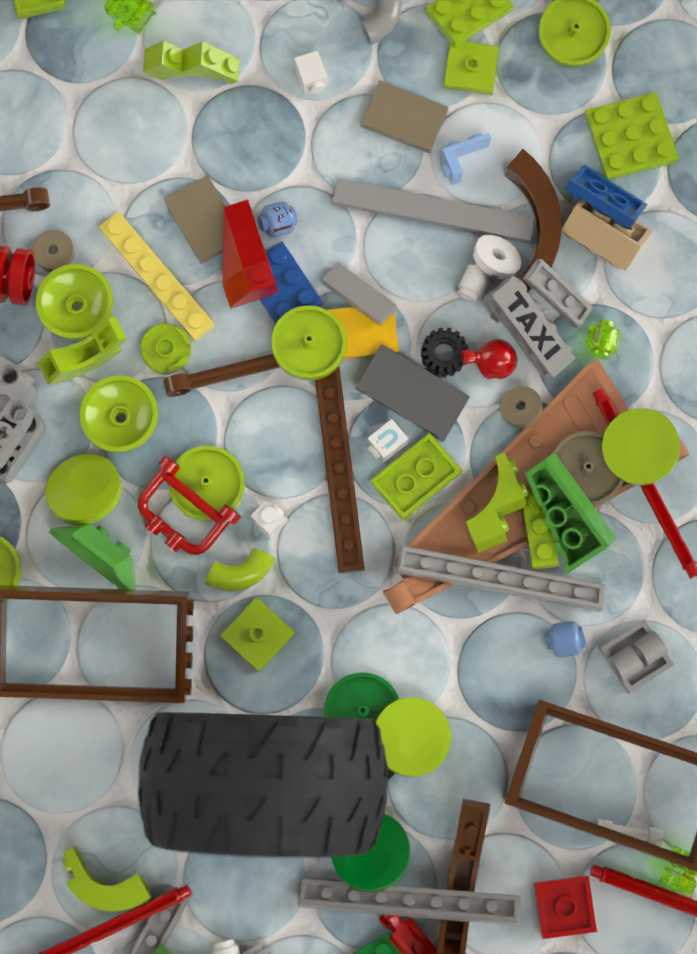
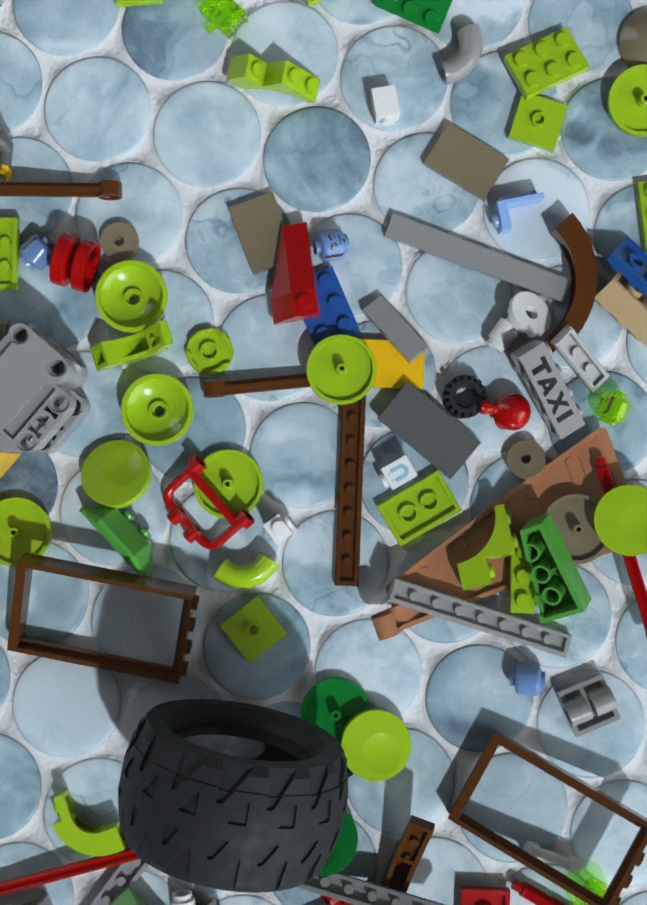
camera: 15 degrees right, 10 degrees up
light yellow plate [99,211,215,342] -> none

